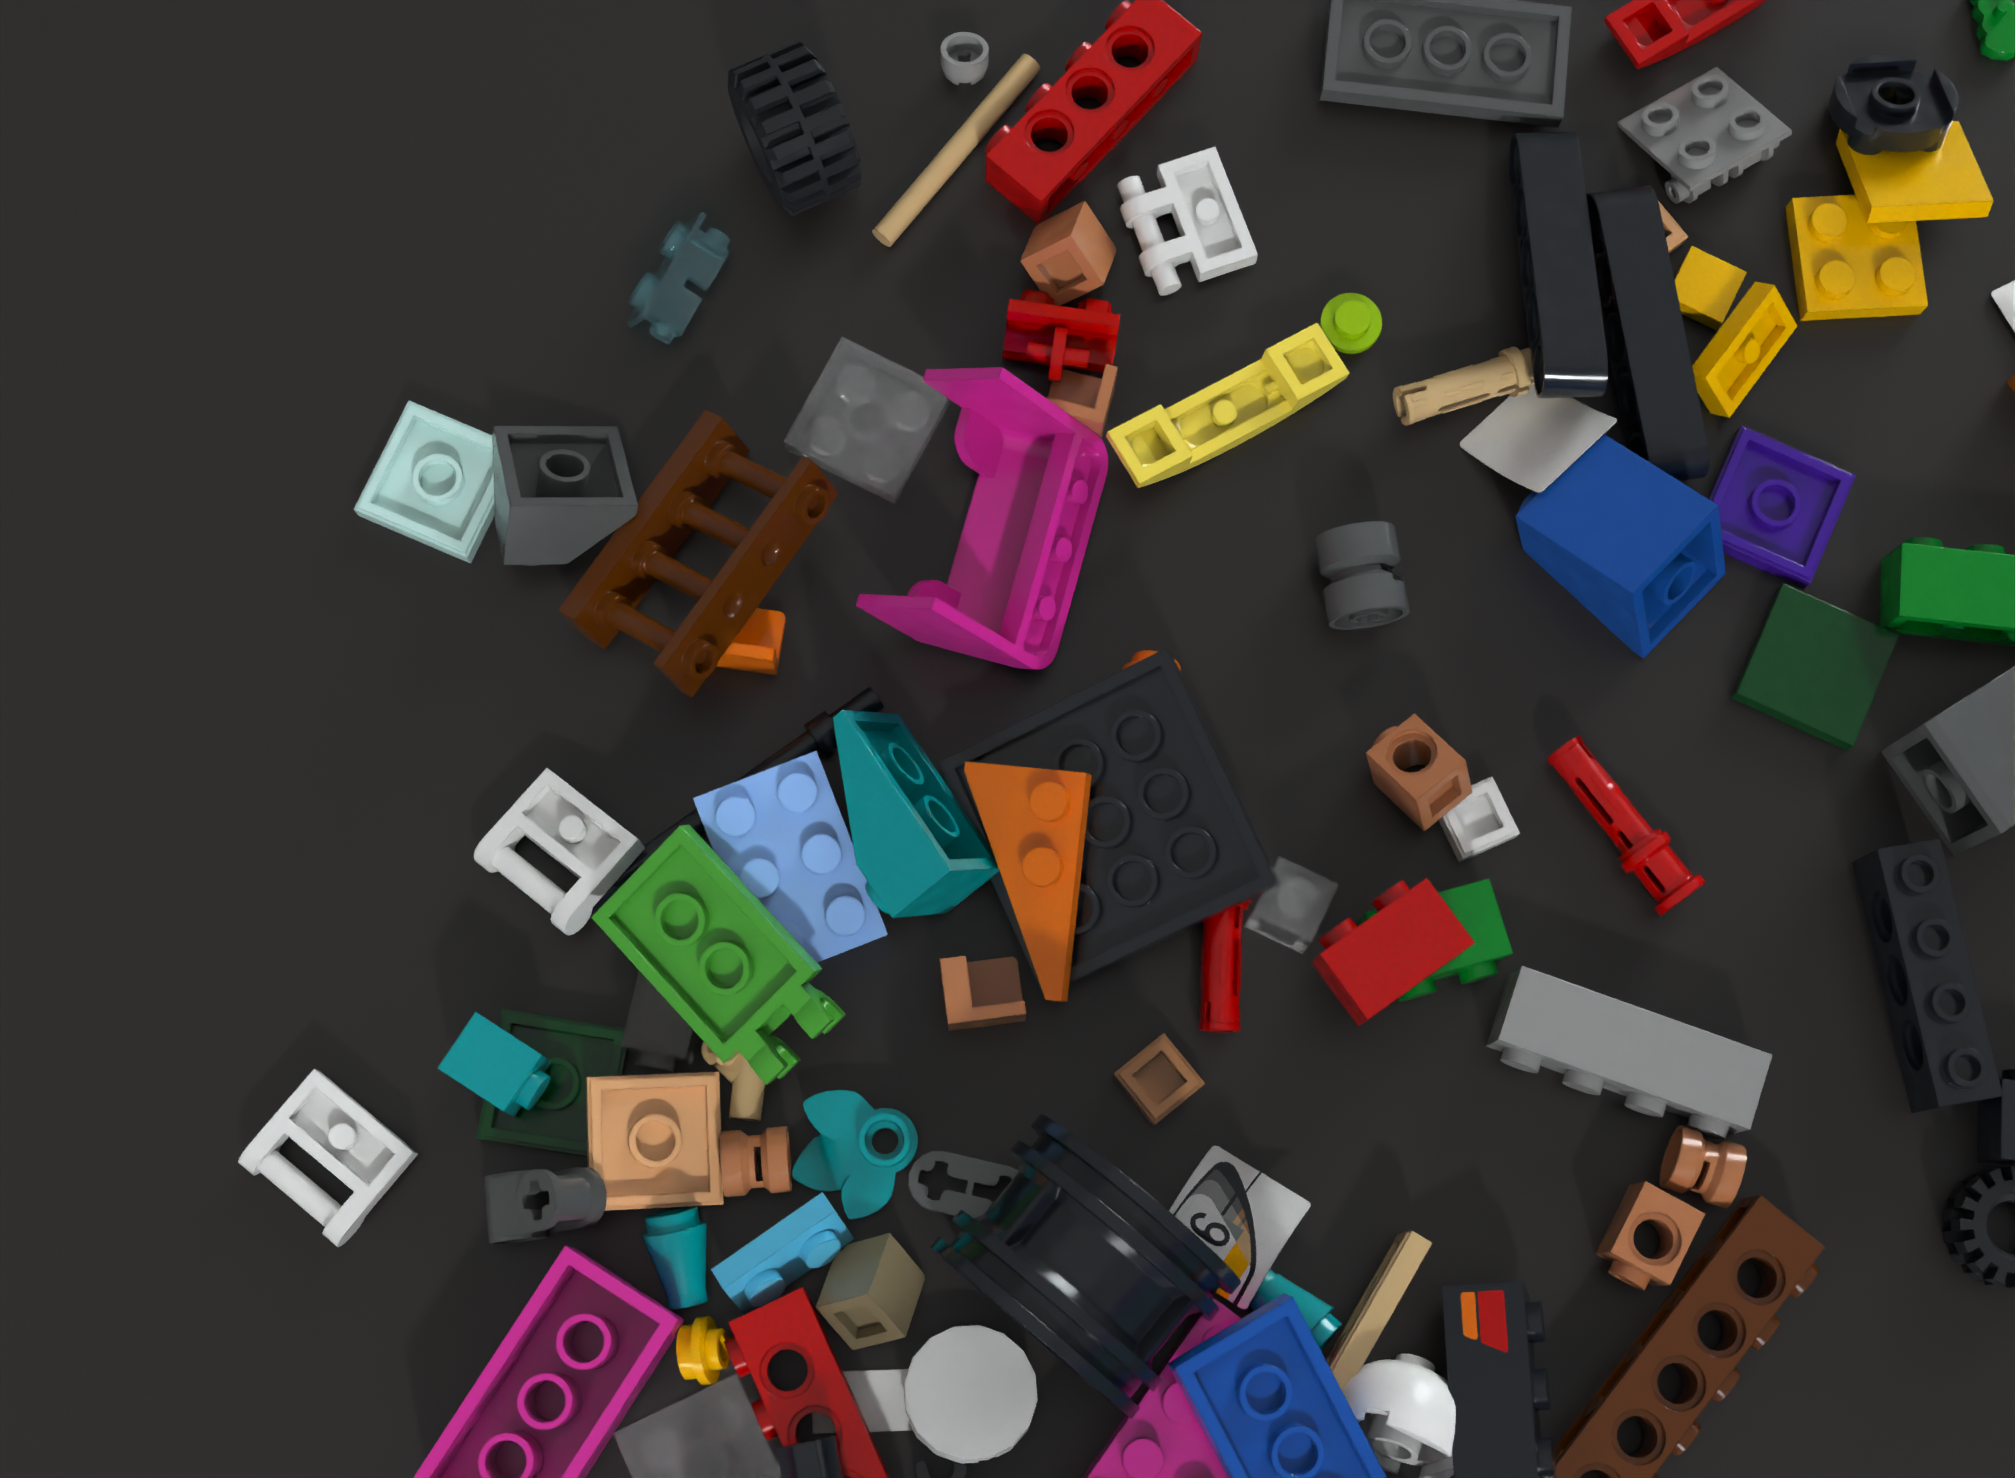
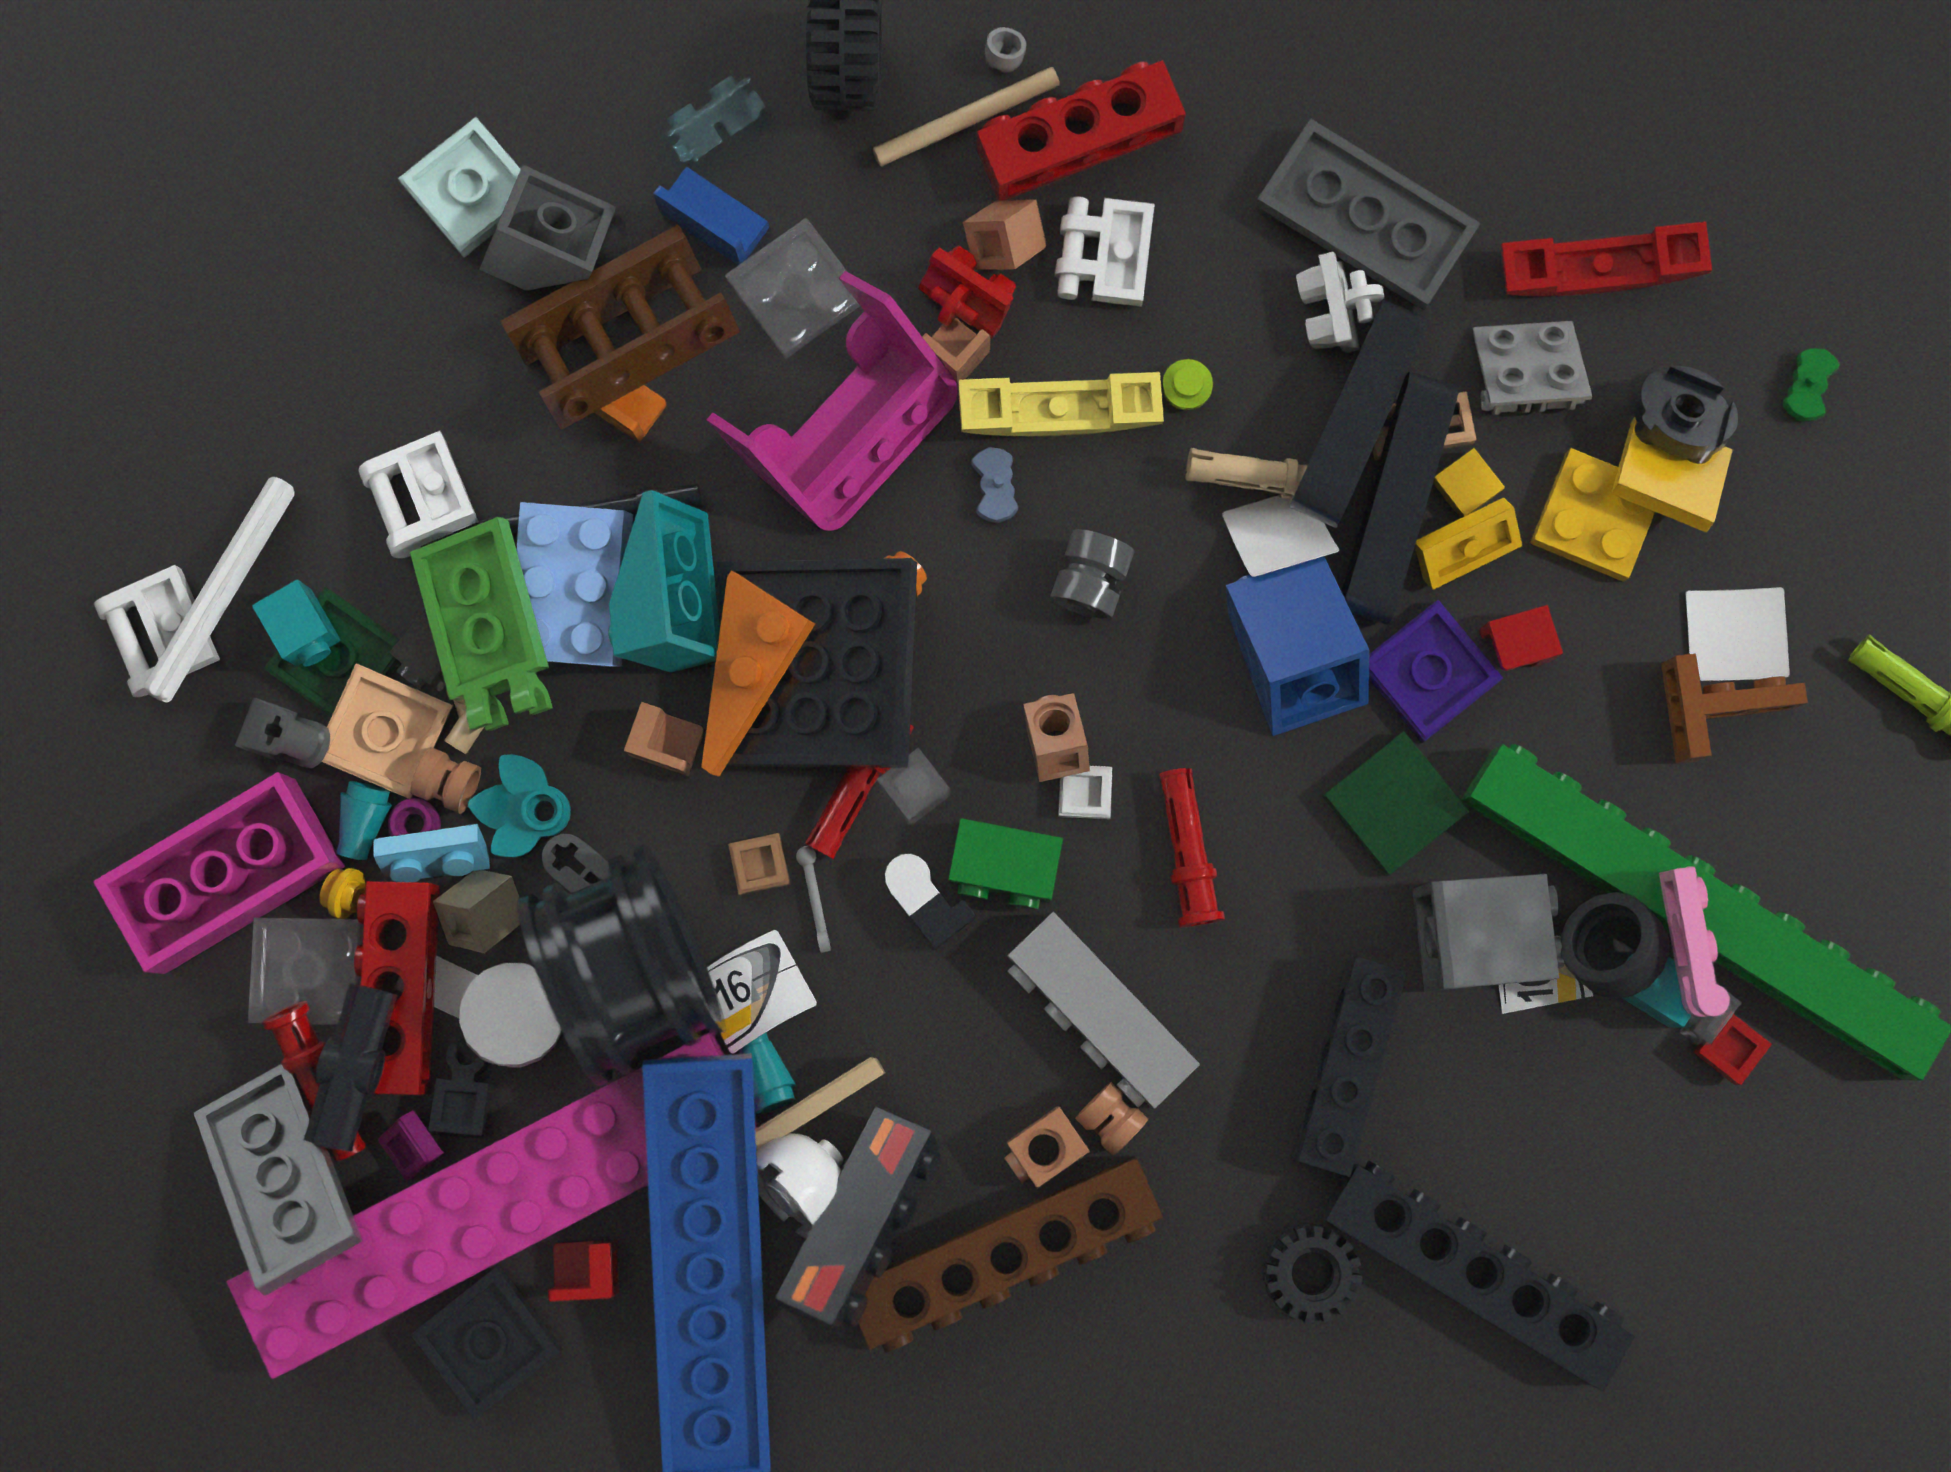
camera: 30 degrees right, 5 degrees up
red brick [1311,878,1475,1027] -> none
none -> white axle [144,477,294,703]
none -> magenta plate [388,798,441,836]
none -> blue panel [653,167,769,267]
none -> light grey hinge [796,846,831,953]
none -> leg [885,854,976,950]
none -> sand blue piece [971,447,1019,524]
none -> white hips [1296,251,1384,353]
none -> red panel [1479,605,1563,671]

